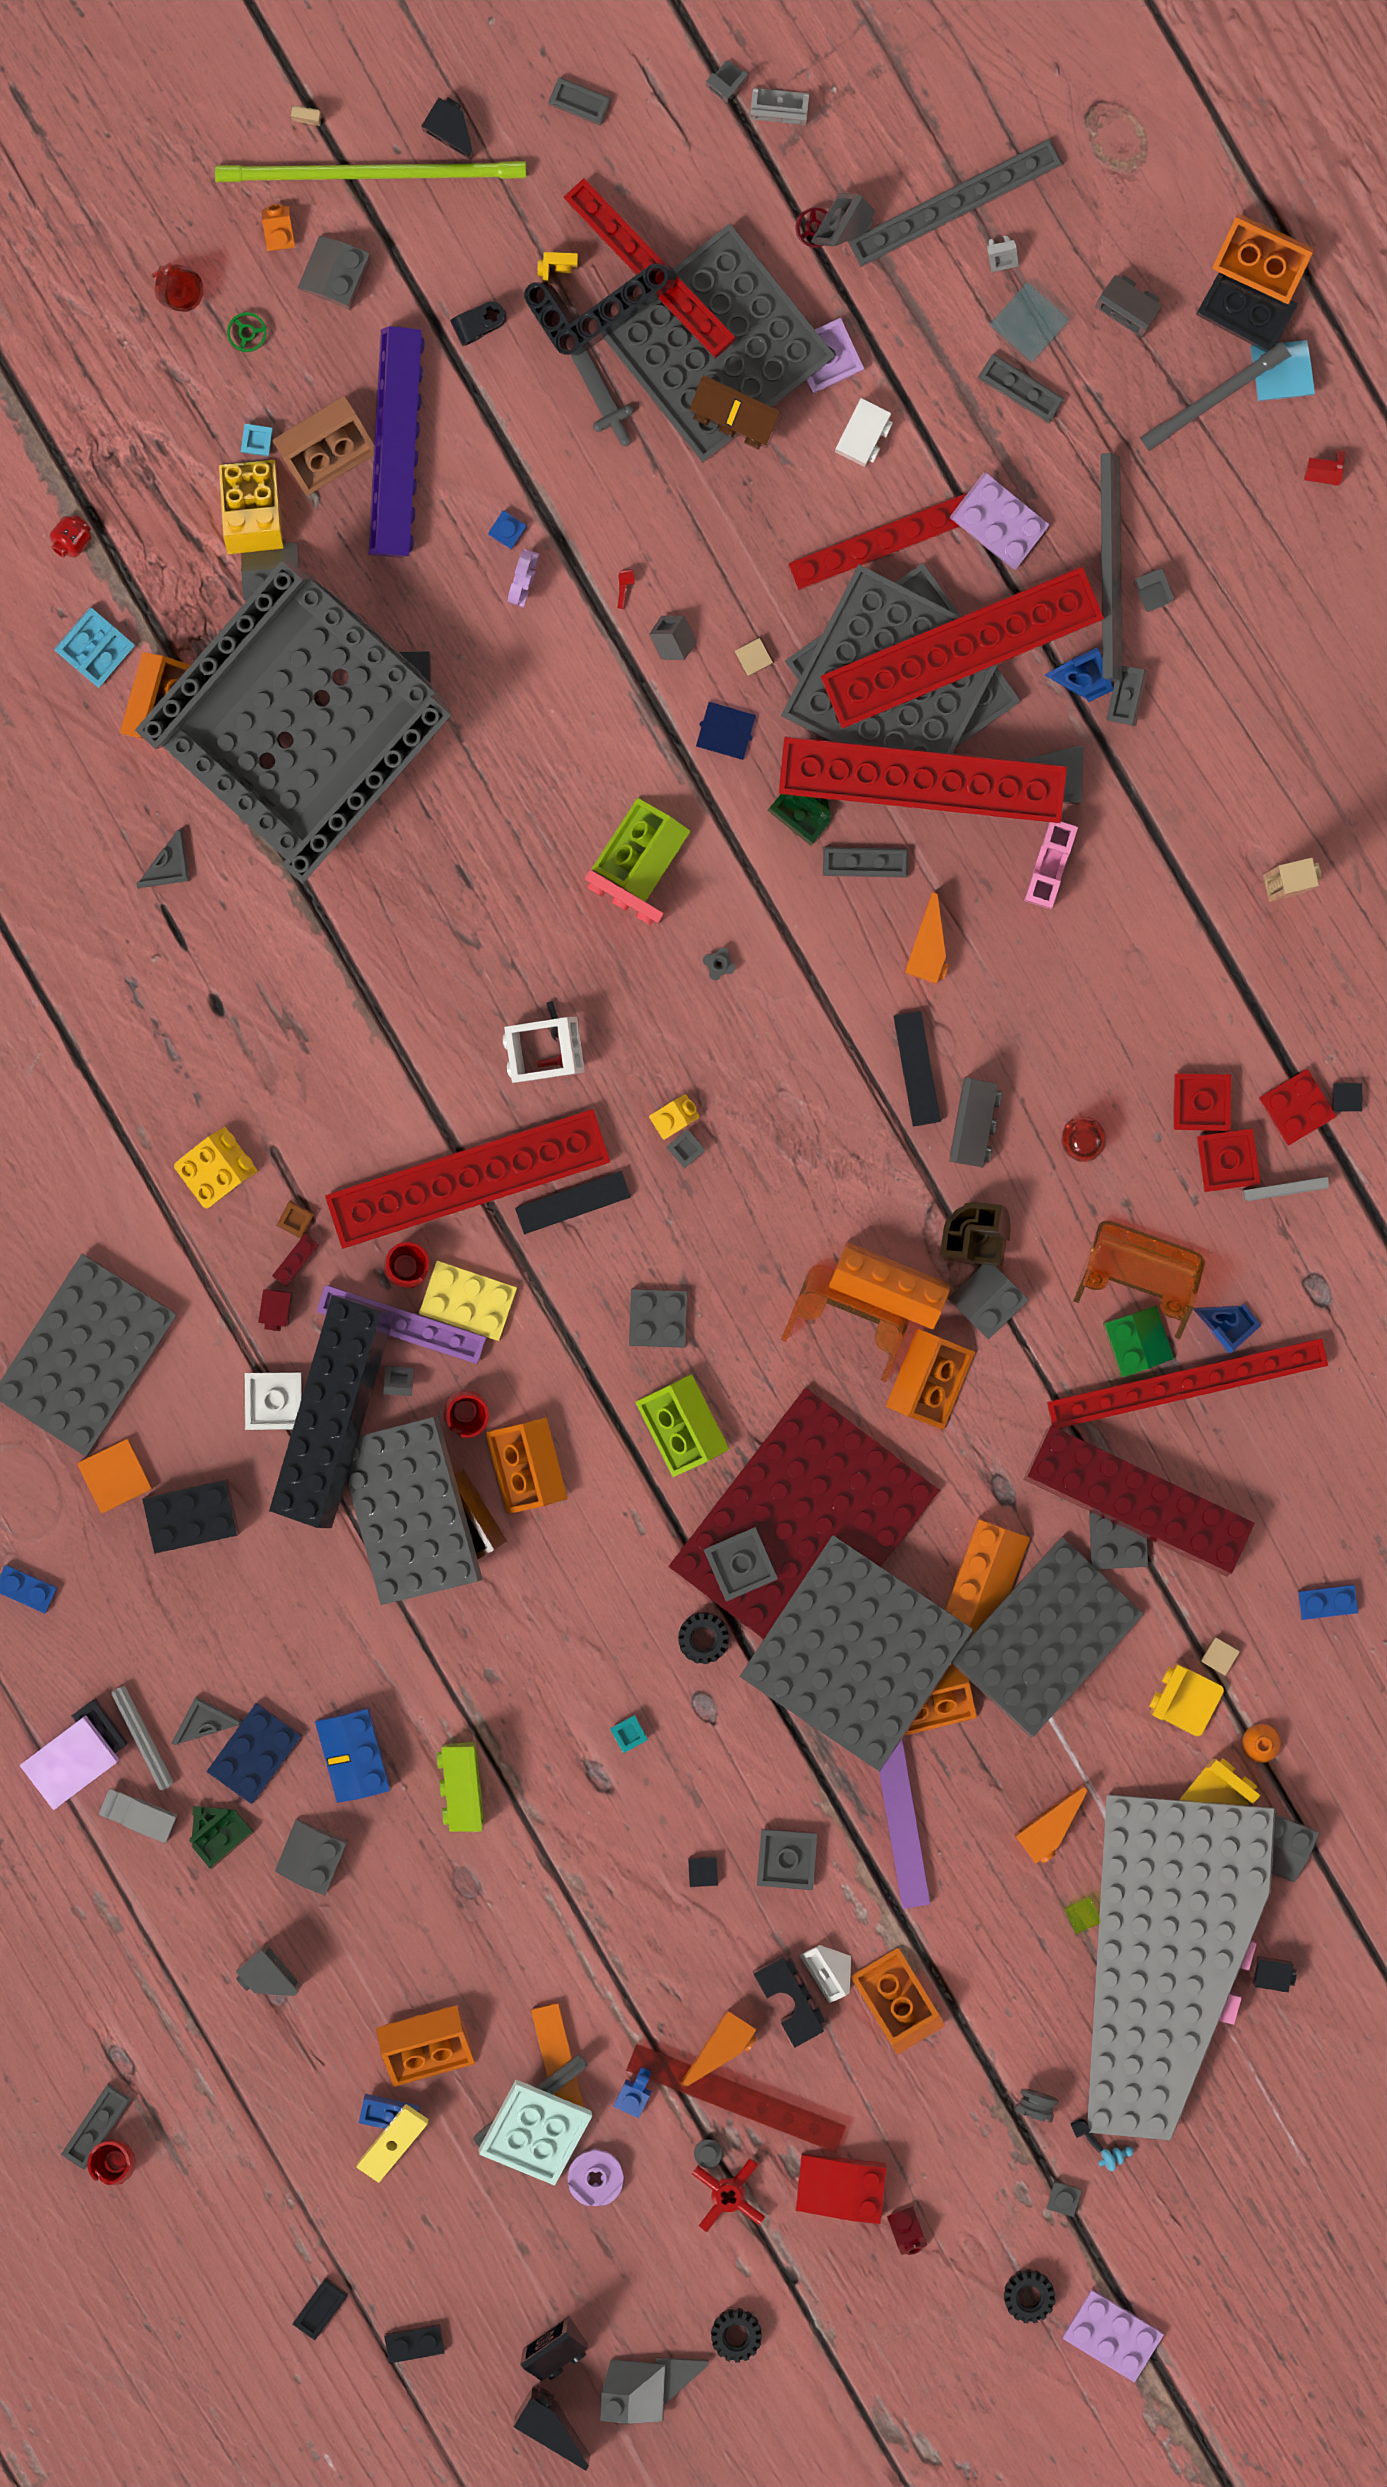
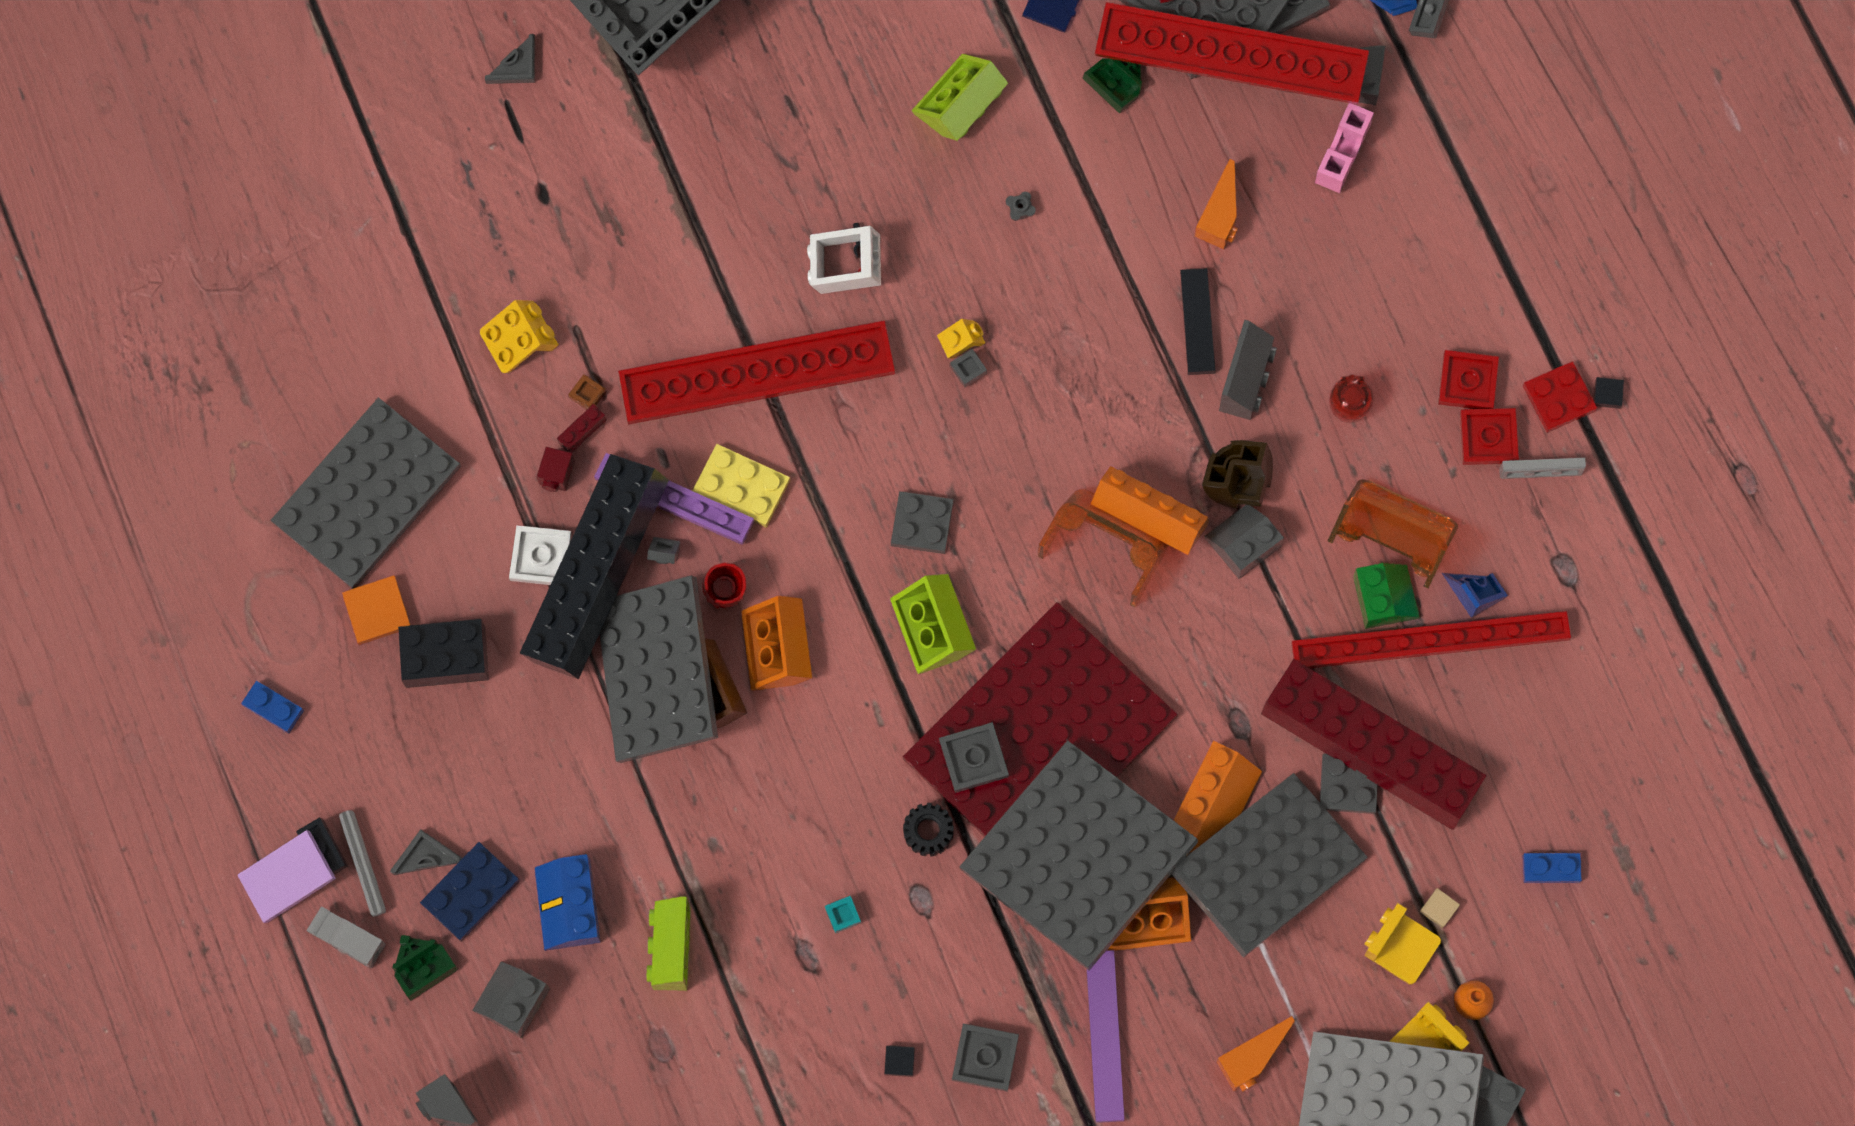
camera: 15 degrees right, 15 degrees down
red helmet [384,1242,429,1288] -> none
black tile [515,1171,631,1235] -> none
coral plate [585,870,664,926] -> none
dark grey tile [823,847,908,878] -> none
orange slope [885,1328,975,1430] -> none
tan brick [1263,858,1322,902] -> none

